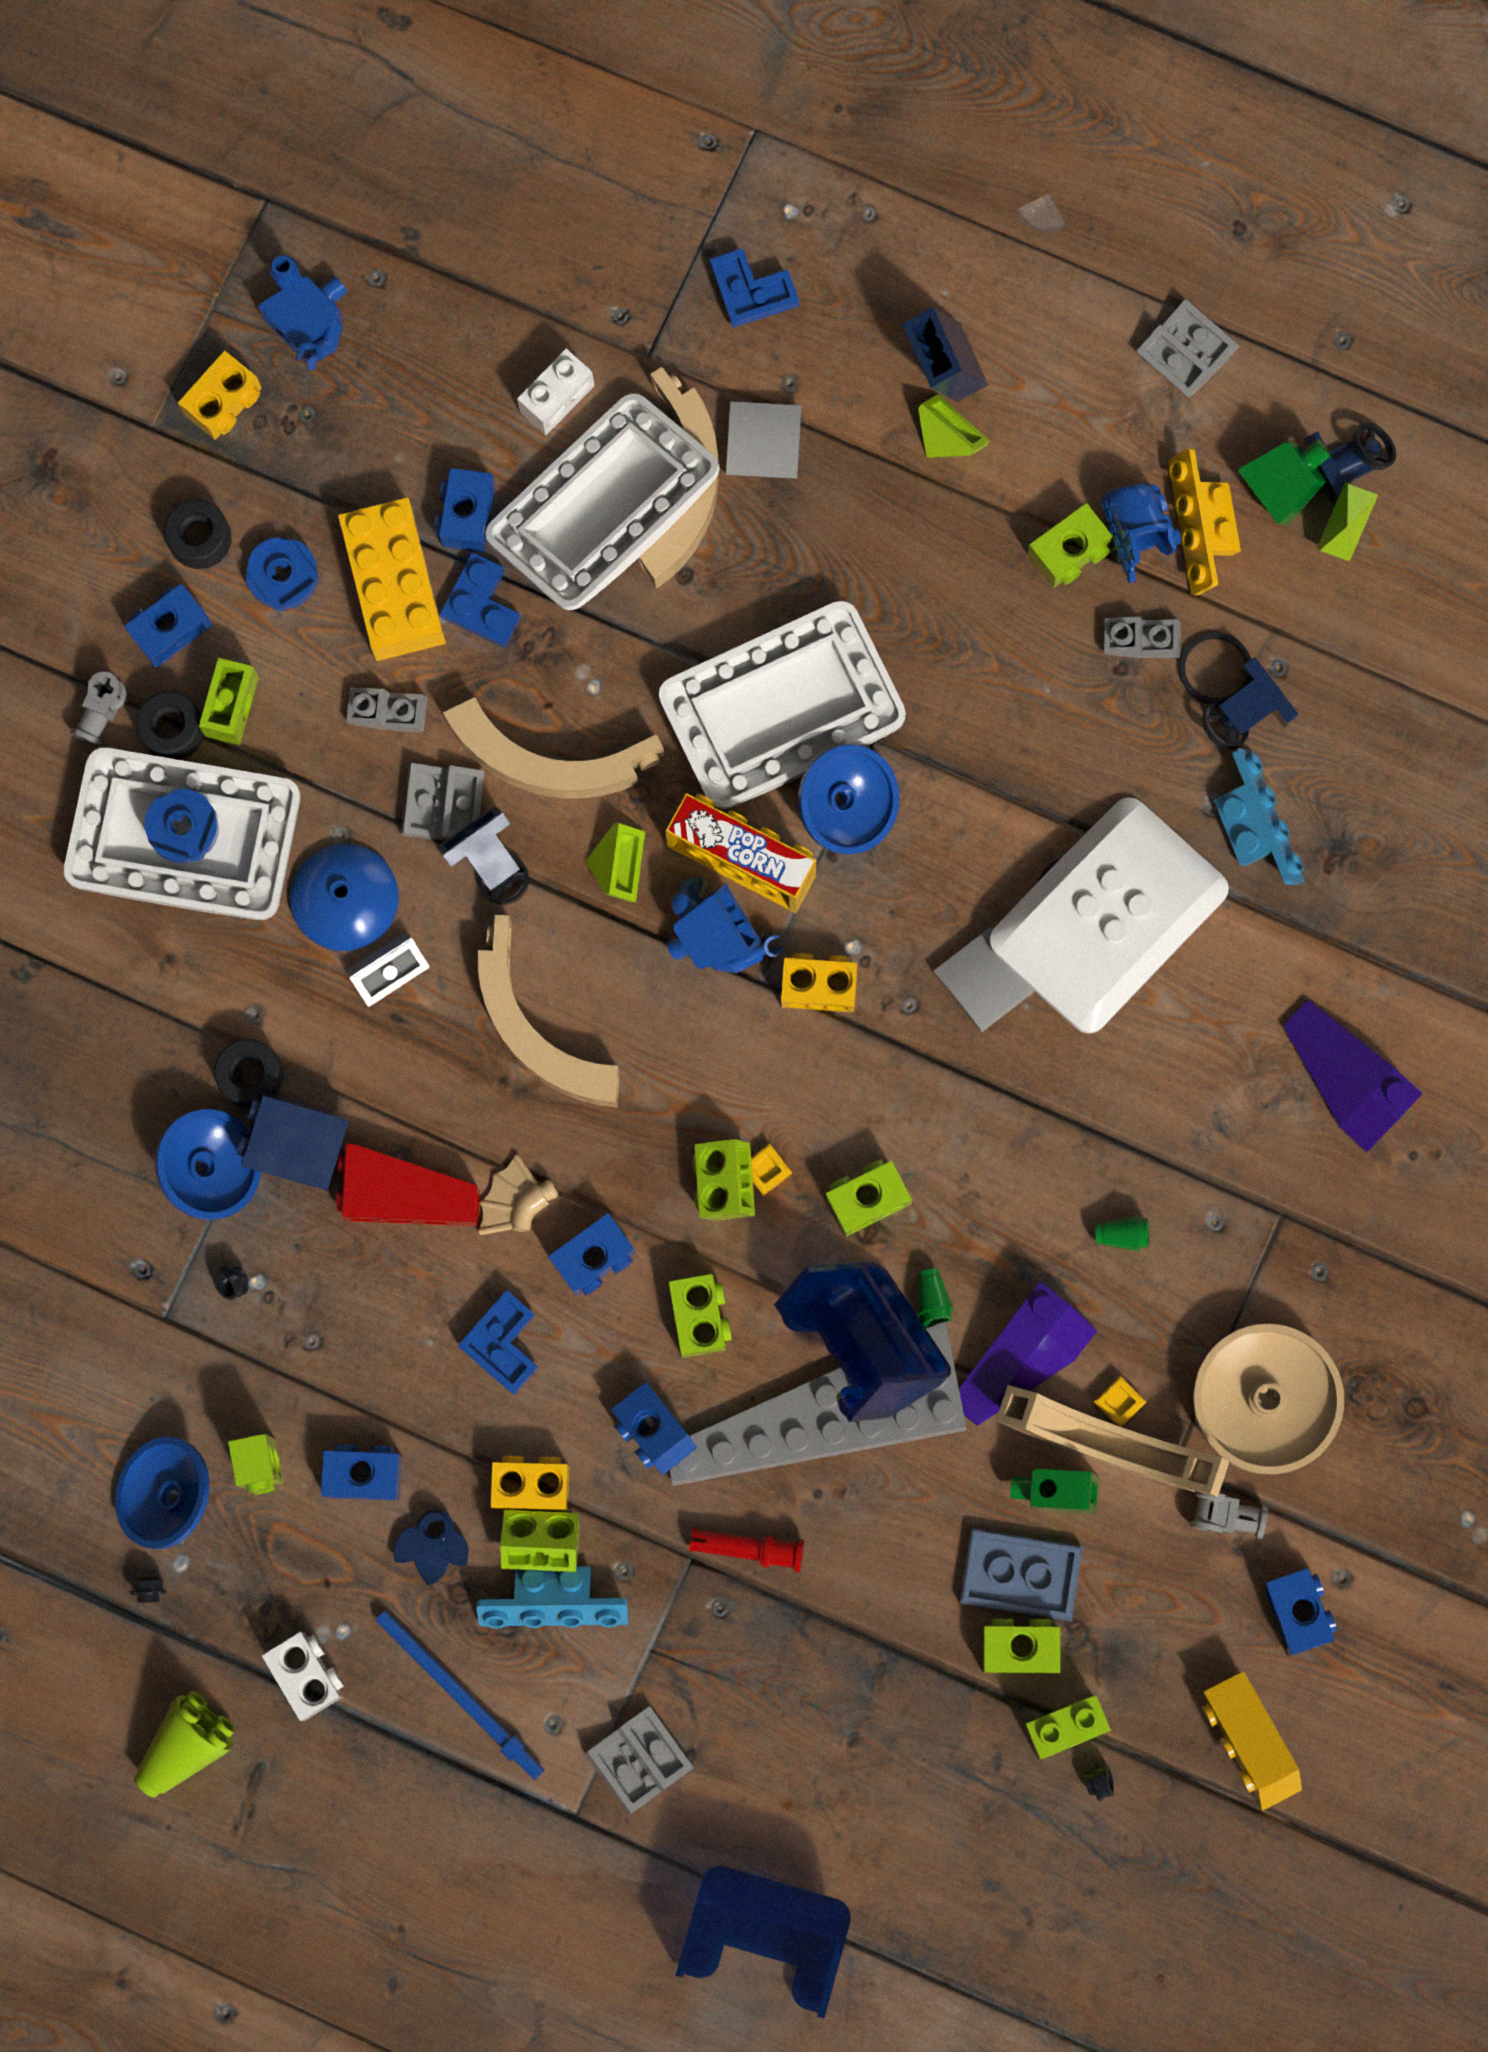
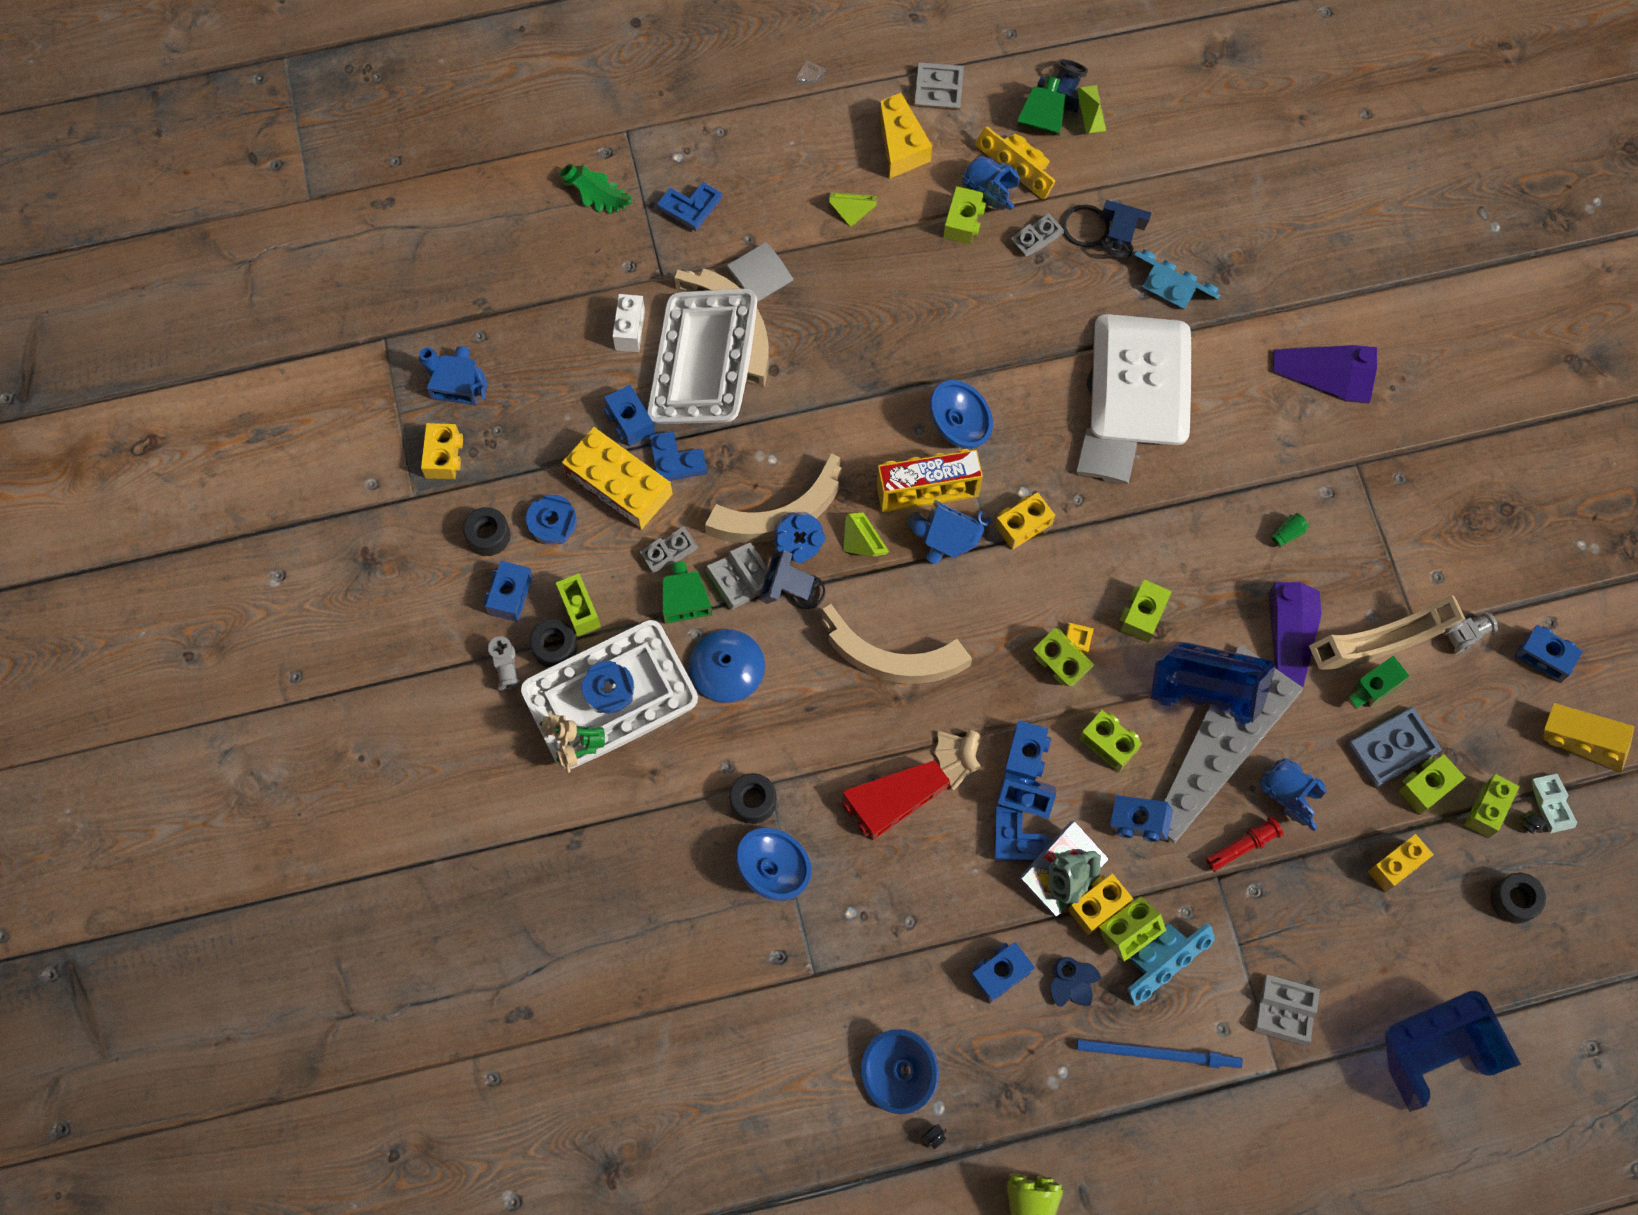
camera: 45 degrees left, 10 degrees down
black plate [214,1264,249,1300] -> none
lime brick [228,1434,283,1495] -> none
dark blue brick [236,1091,349,1191] -> none
white brick [262,1632,344,1721] -> none
light grey slope [346,932,430,1007] -> none
white wedge [659,601,906,809] -> none
dark blue brick [902,307,988,402] -> none
green cone [917,1269,954,1326] -> none
yellow tile [1093,1376,1146,1427] -> none
tan dish [1192,1324,1344,1475] -> none
none -> tan plant [539,711,605,773]
none -> green plant [559,164,632,214]
none -> green torso [663,561,712,624]
none -> blue plate [774,512,825,563]
none -> yellow wedge [879,93,932,178]
none -> blue brick [998,772,1056,819]
none -> tile [1019,821,1108,916]
none -> sand green piece [1048,851,1101,903]
none -> blue helmet [1261,758,1327,831]
none -> yellow brick [1368,834,1434,892]
none -> black tyre [1491,872,1546,924]
none -> light aqua slope [1532,774,1577,833]

